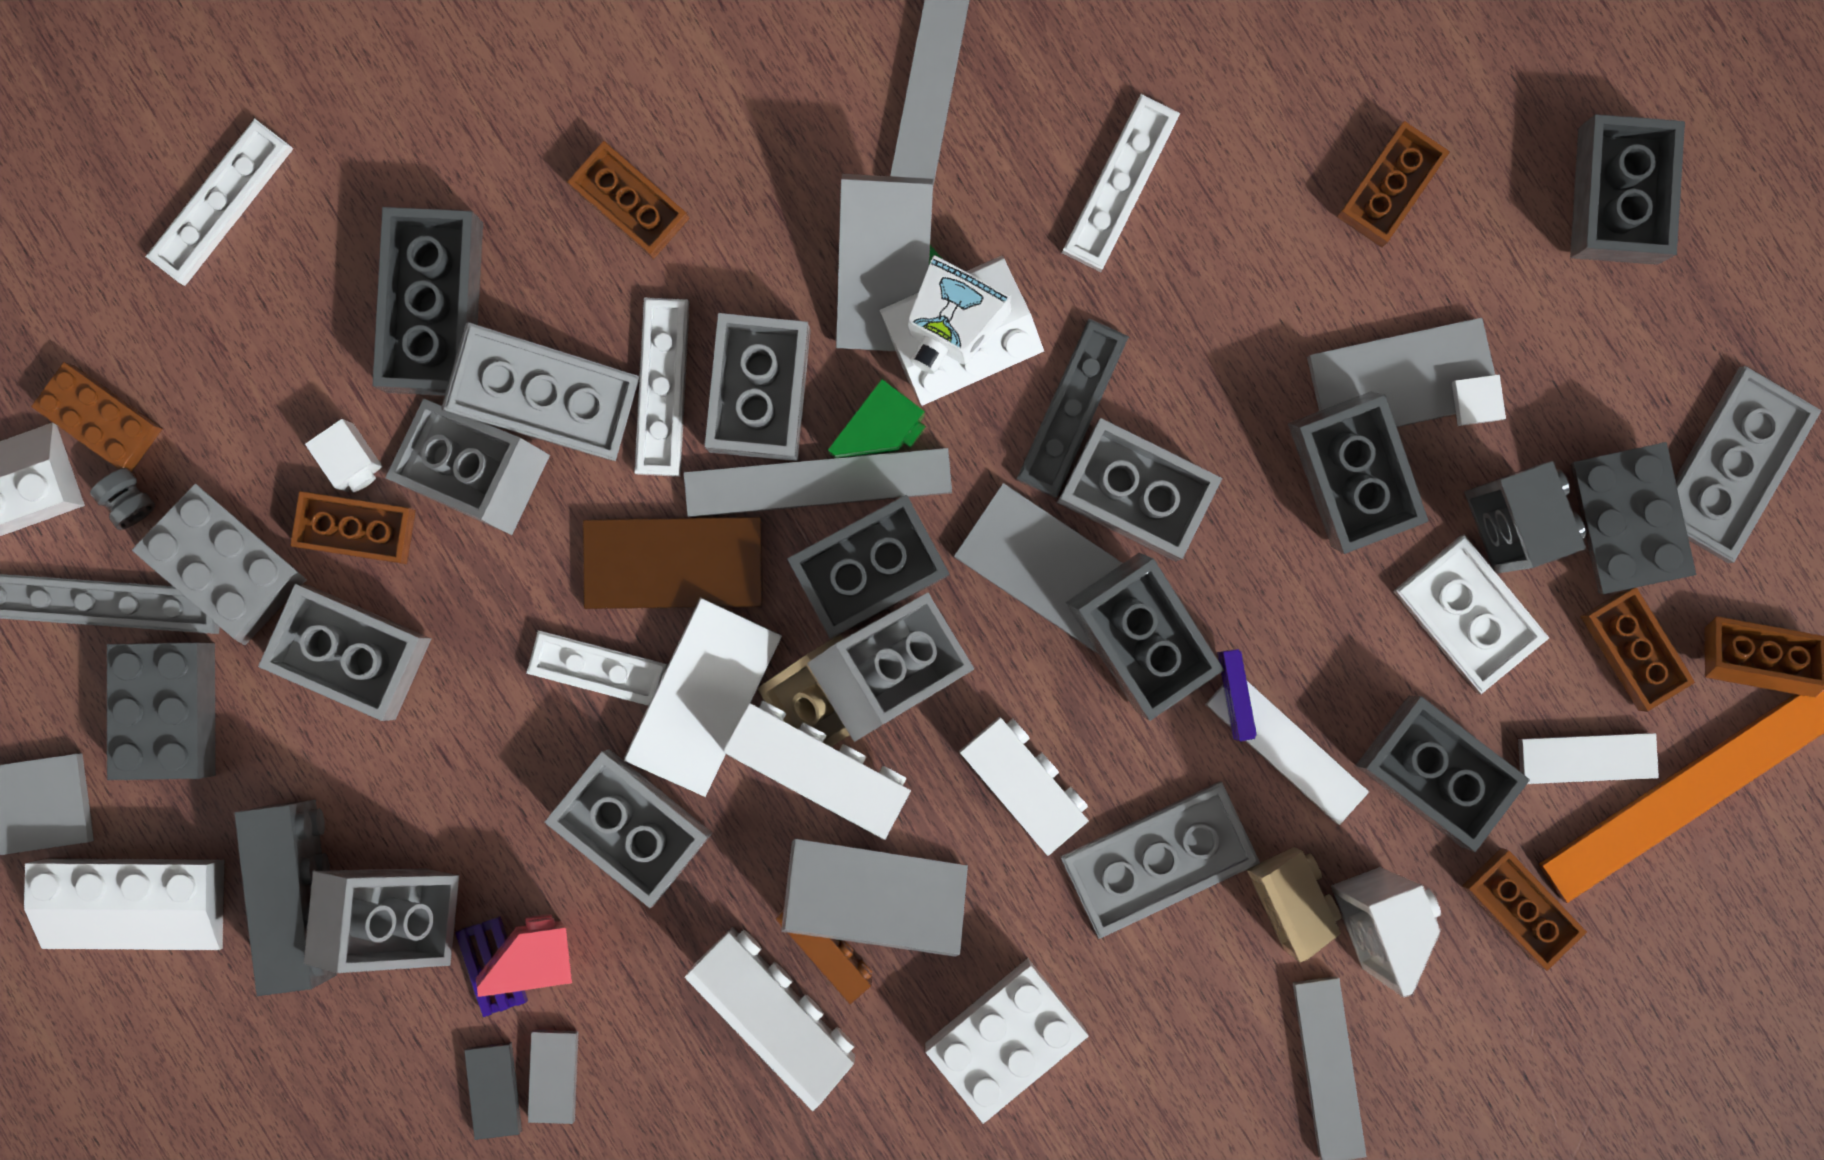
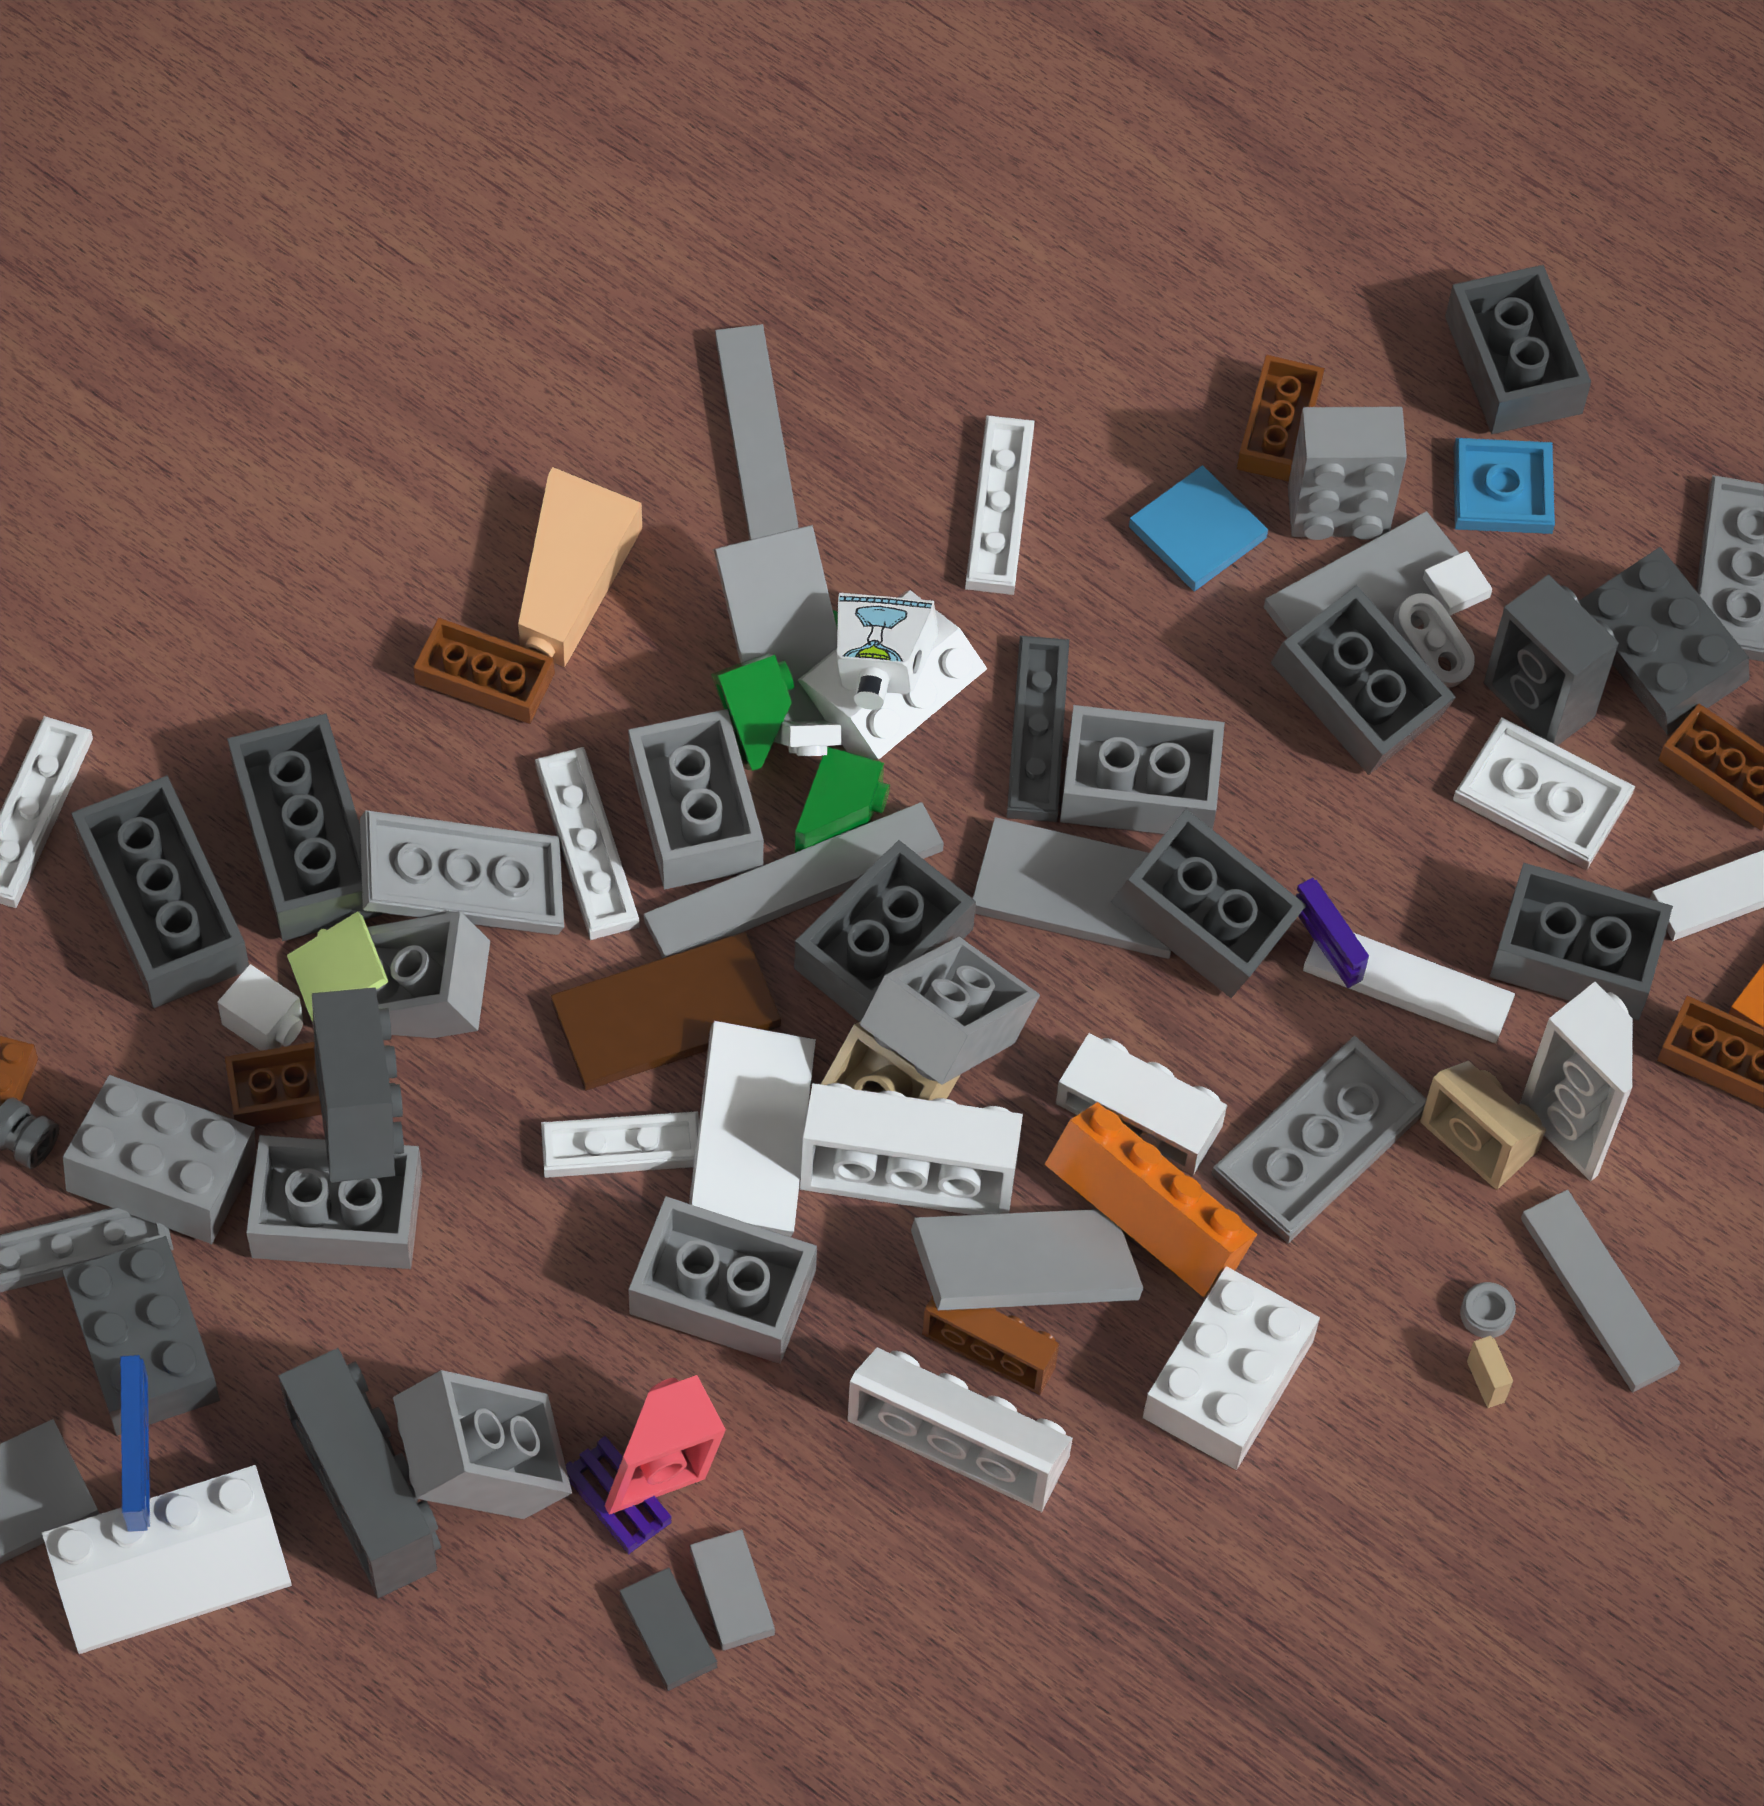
camera: 25 degrees left, 25 degrees down
none -> dark grey brick [71,775,249,1009]
none -> blue tile [120,1355,150,1532]
none -> yellowish green piece [287,911,389,1022]
none -> dark grey brick [312,987,404,1182]
none -> light nougat slope [518,467,642,667]
none -> green slope [711,653,794,771]
none -> white plate [775,720,841,756]
none -> orange brick [1044,1102,1257,1297]
none -> dark azure tile [1129,465,1268,592]
none -> light grey brick [1288,407,1407,540]
none -> white plate [1393,593,1475,688]
none -> dark azure tile [1453,438,1555,534]
none -> light grey tile [1460,1282,1516,1338]
none -> tan tile [1467,1336,1513,1408]

